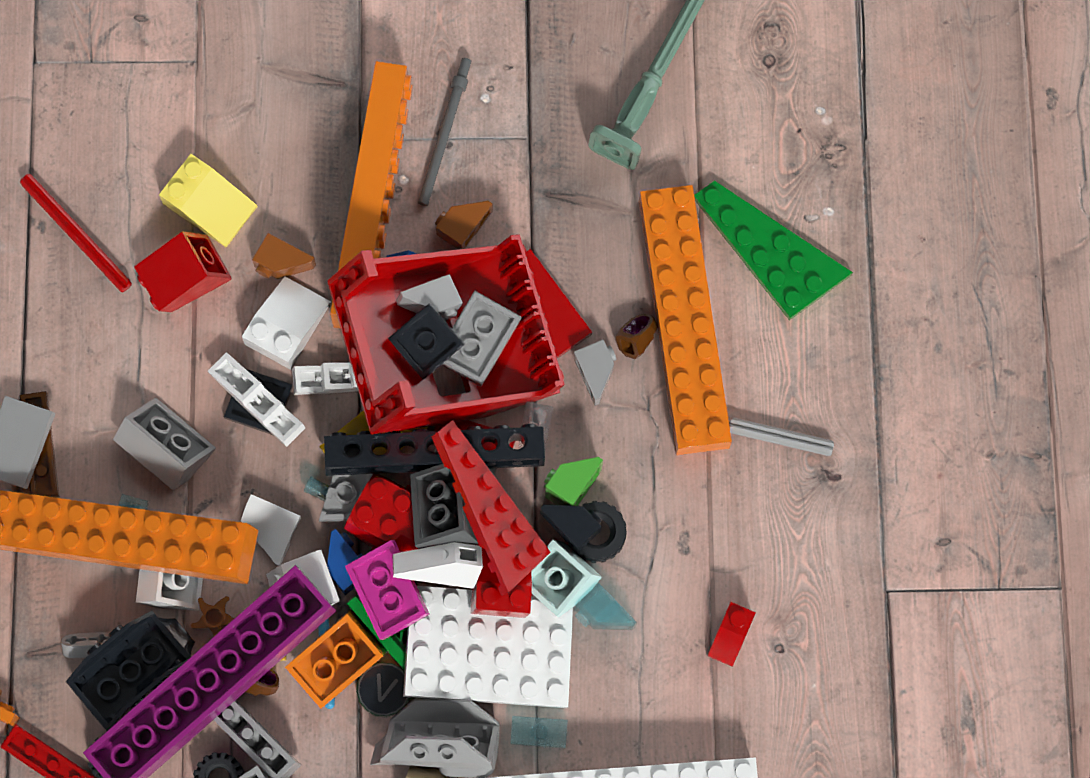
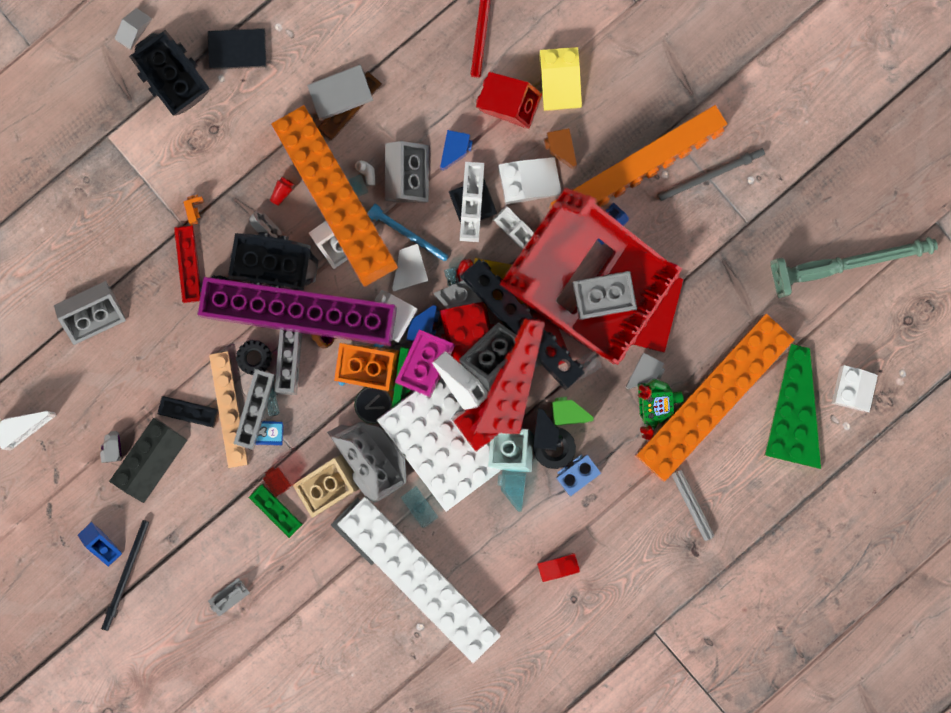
camera: 50 degrees right, 10 degrees up
dark orange animal [191,596,235,637] -> none
black tile [388,303,465,380] -> none
light grey slope [396,274,463,320] -> none
dark orange slope [435,201,493,250] -> none
reddish brown rock [615,314,658,359] -> none
none -> red cone [270,177,295,206]
none -> white arm [355,160,375,186]
none -> dark azure piece [368,204,448,261]
none -> blue slope [440,130,473,171]
none -> red arm [456,259,474,282]
none -> medium blue brick [556,454,601,497]
none -> torso [638,378,684,440]
none -> white slope [831,365,878,413]

